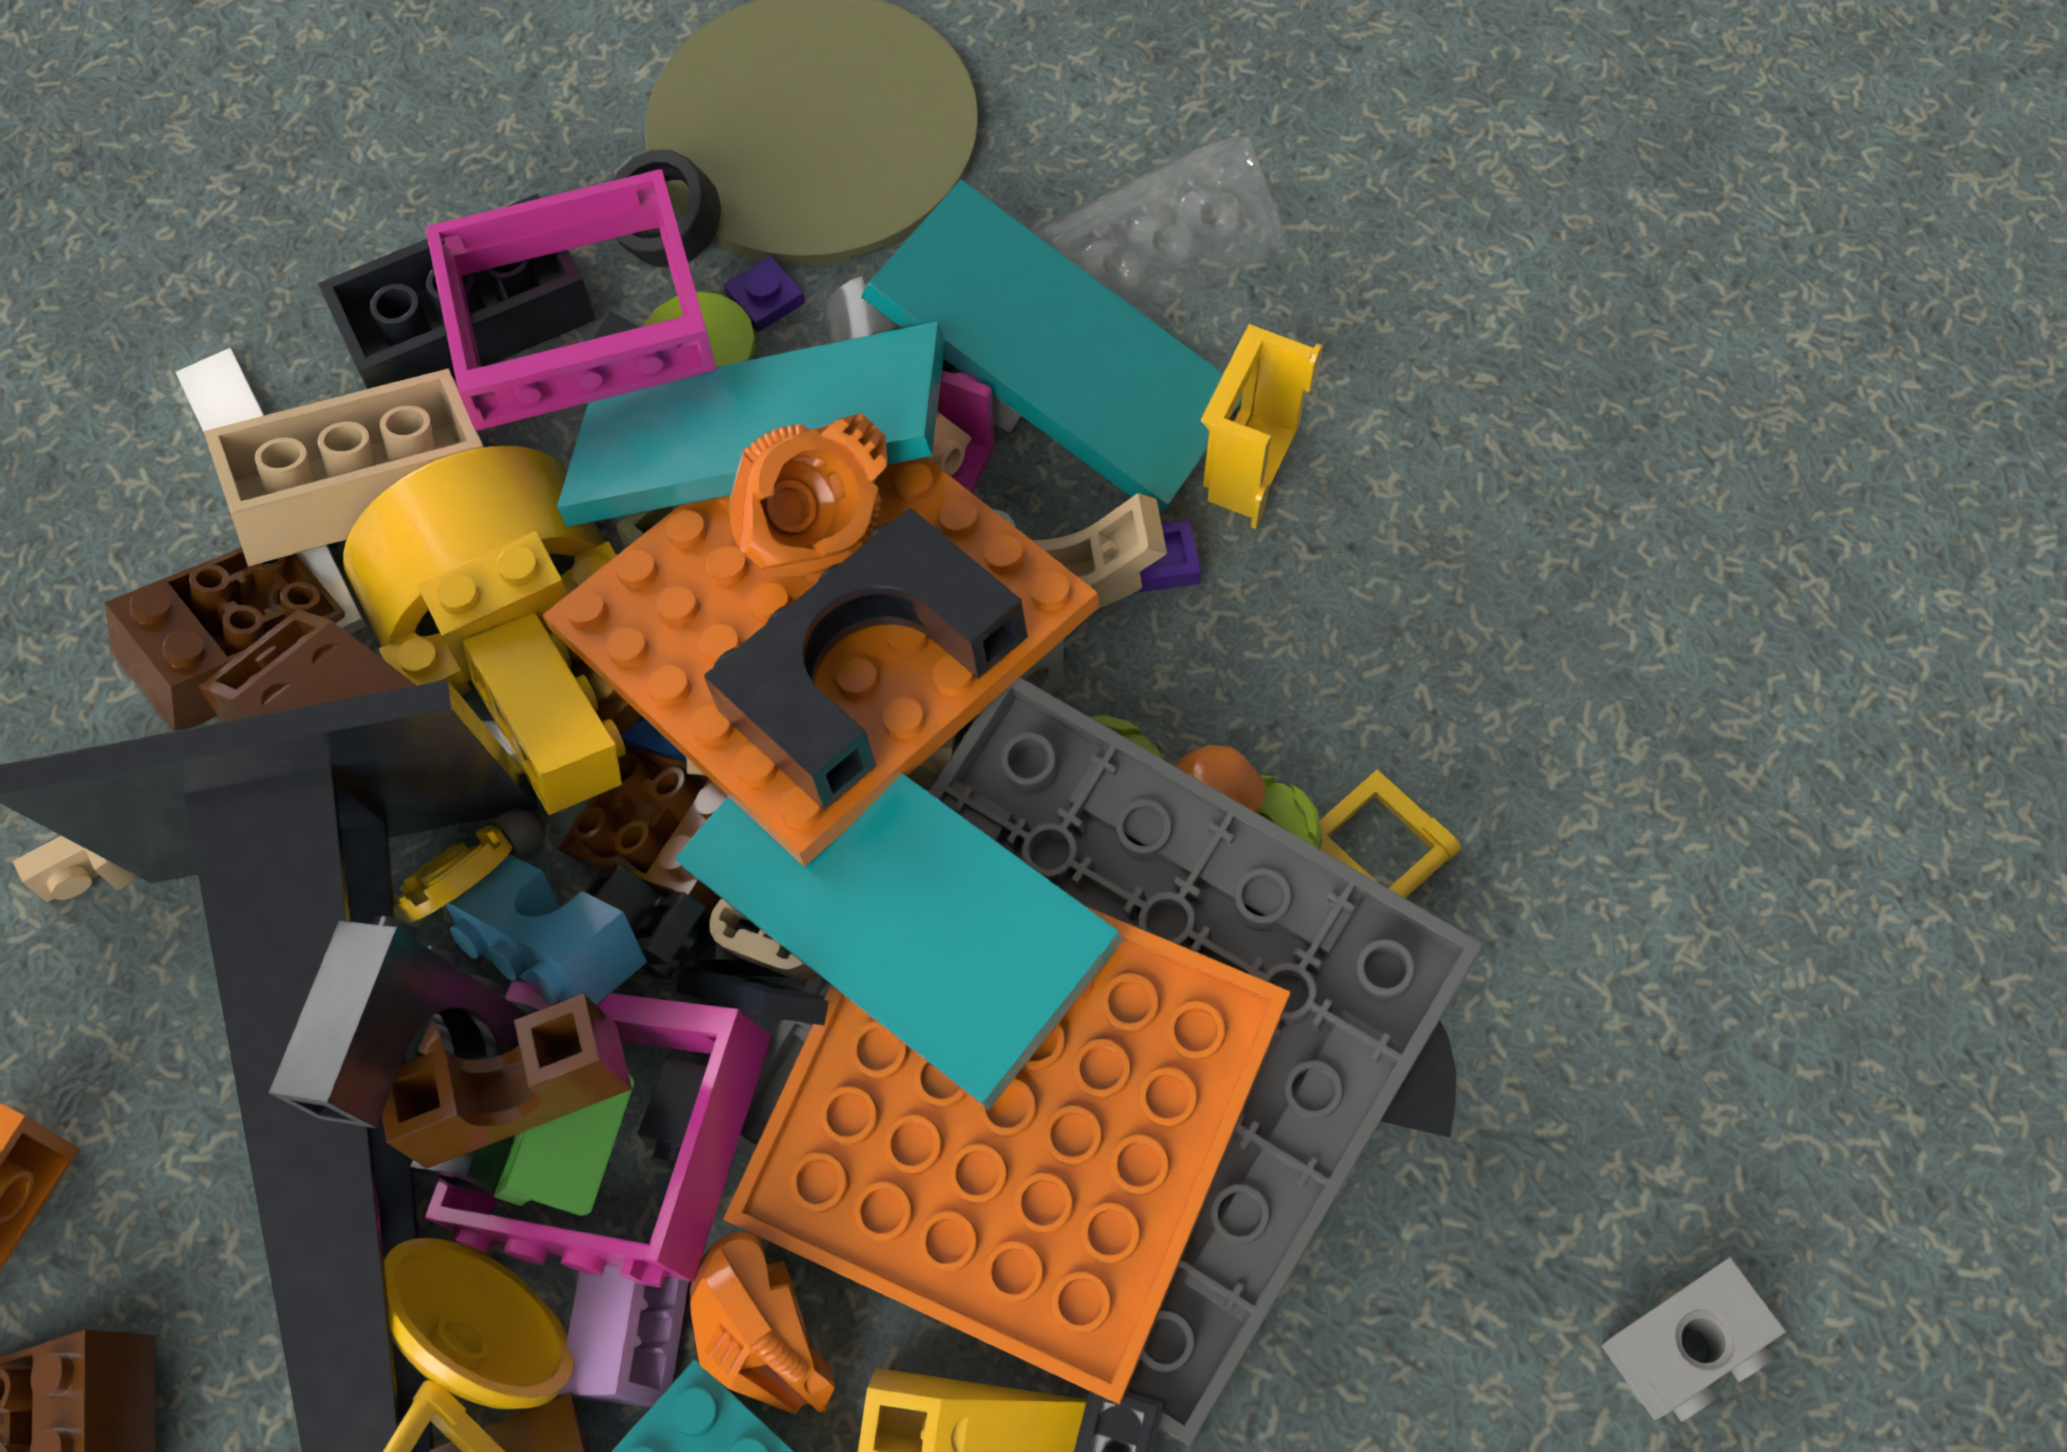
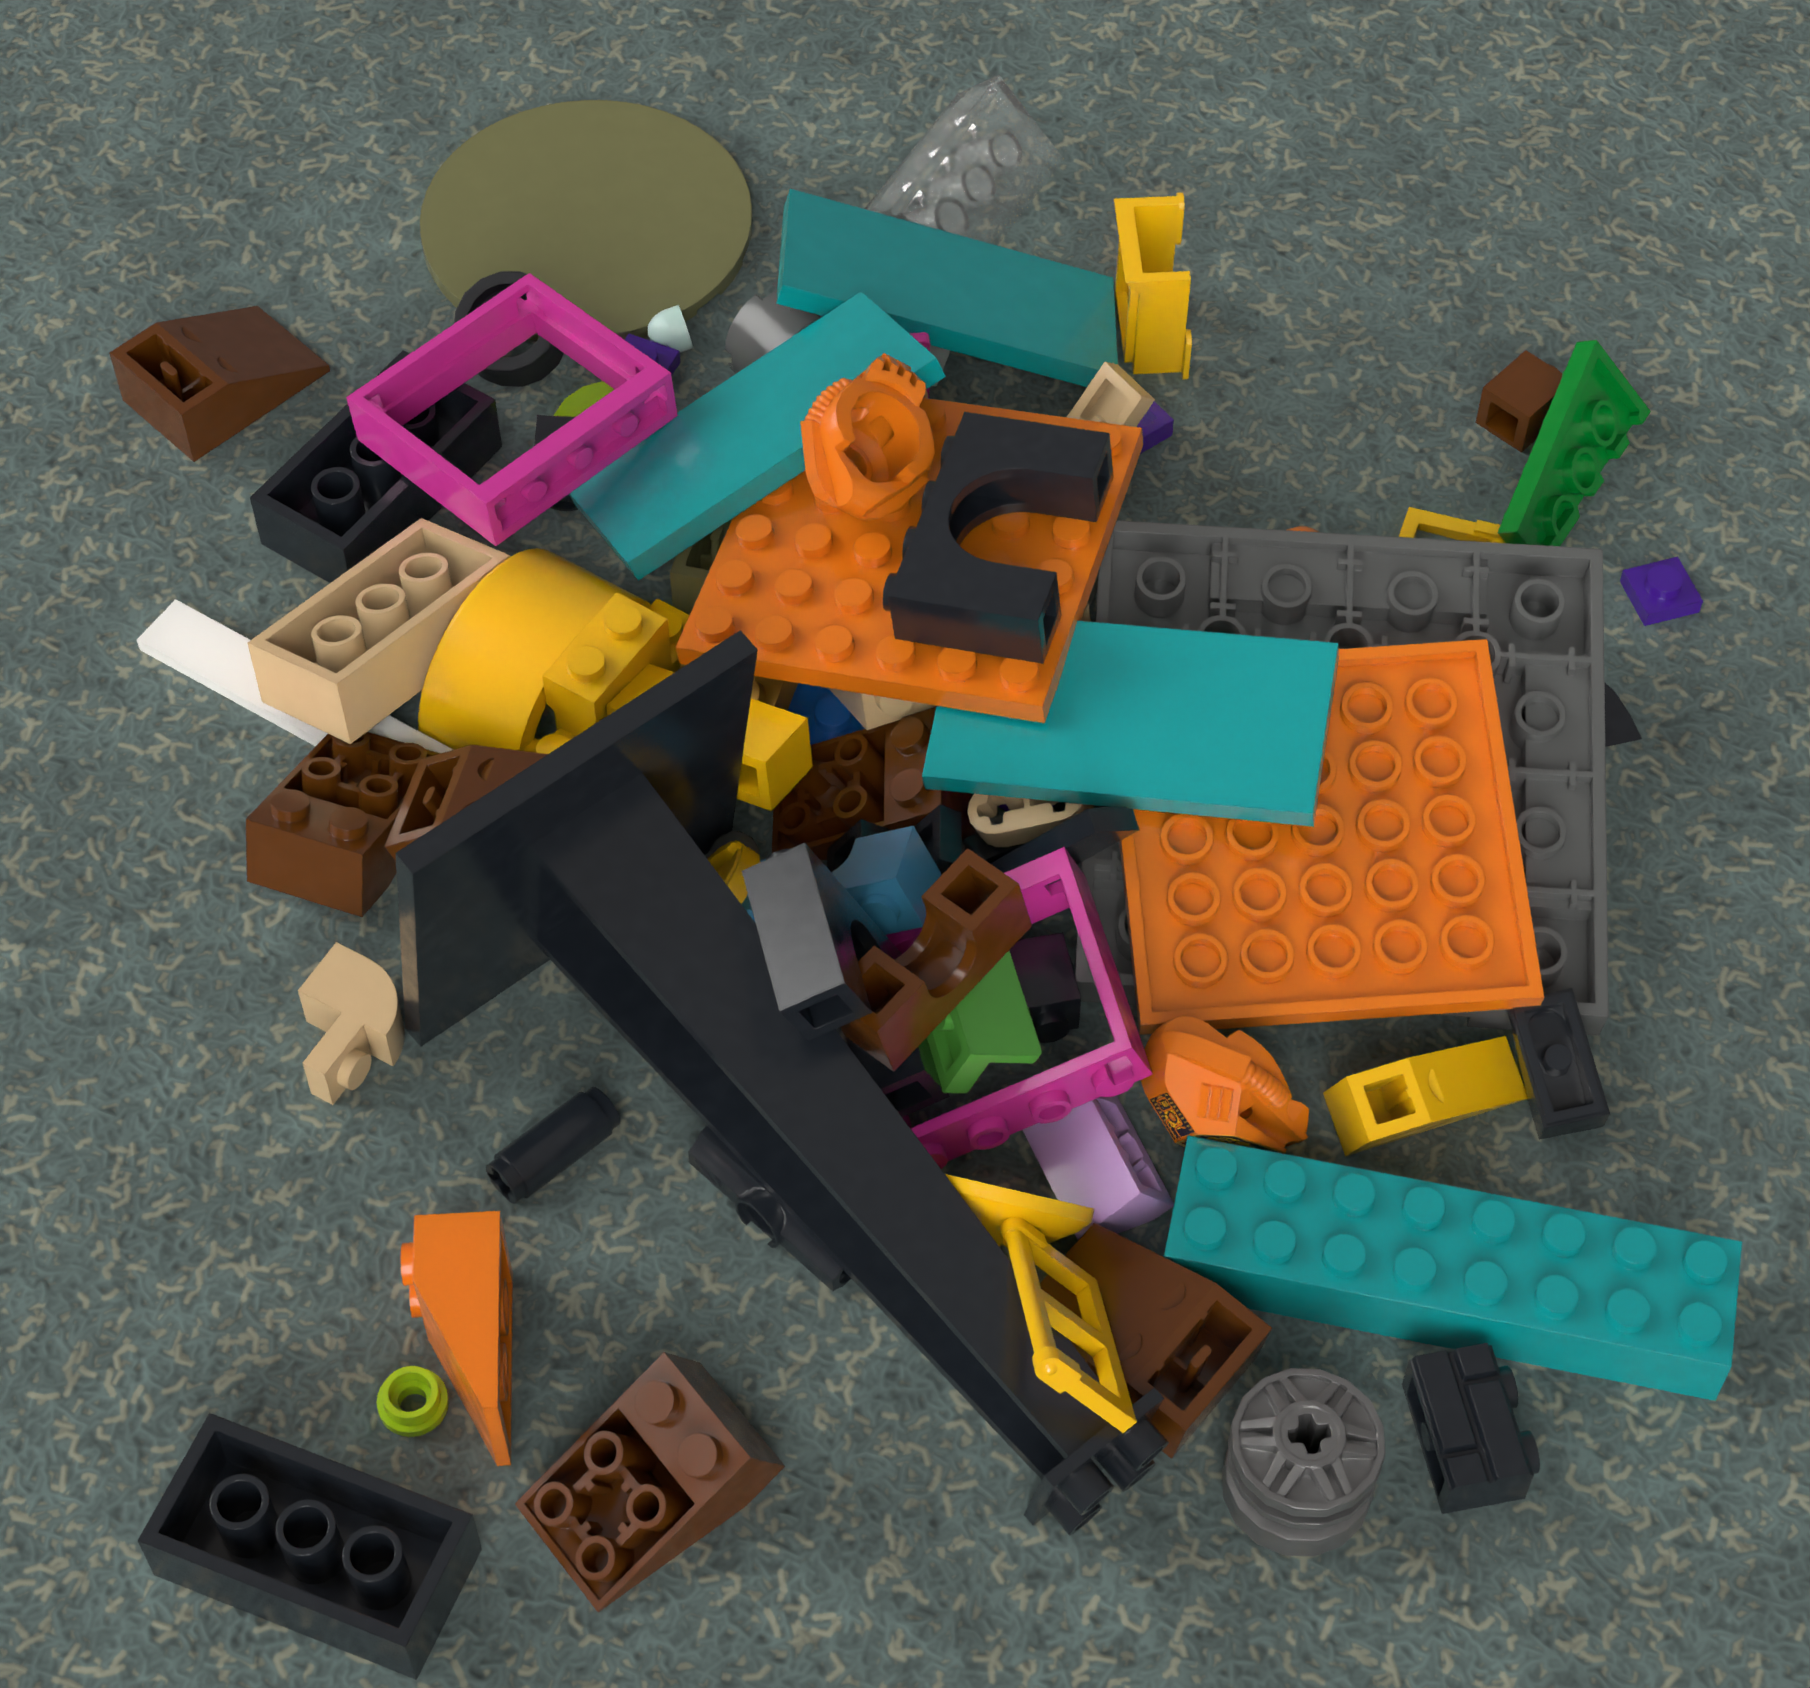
camera: 30 degrees left, 10 degrees down
none -> reddish brown slope [109,306,330,462]
none -> black piece [486,1087,621,1204]
none -> light aqua hinge [648,305,693,353]
none -> reddish brown brick [1475,350,1563,453]
none -> green wing [1498,340,1651,546]
none -> dark purple plate [1620,556,1703,626]

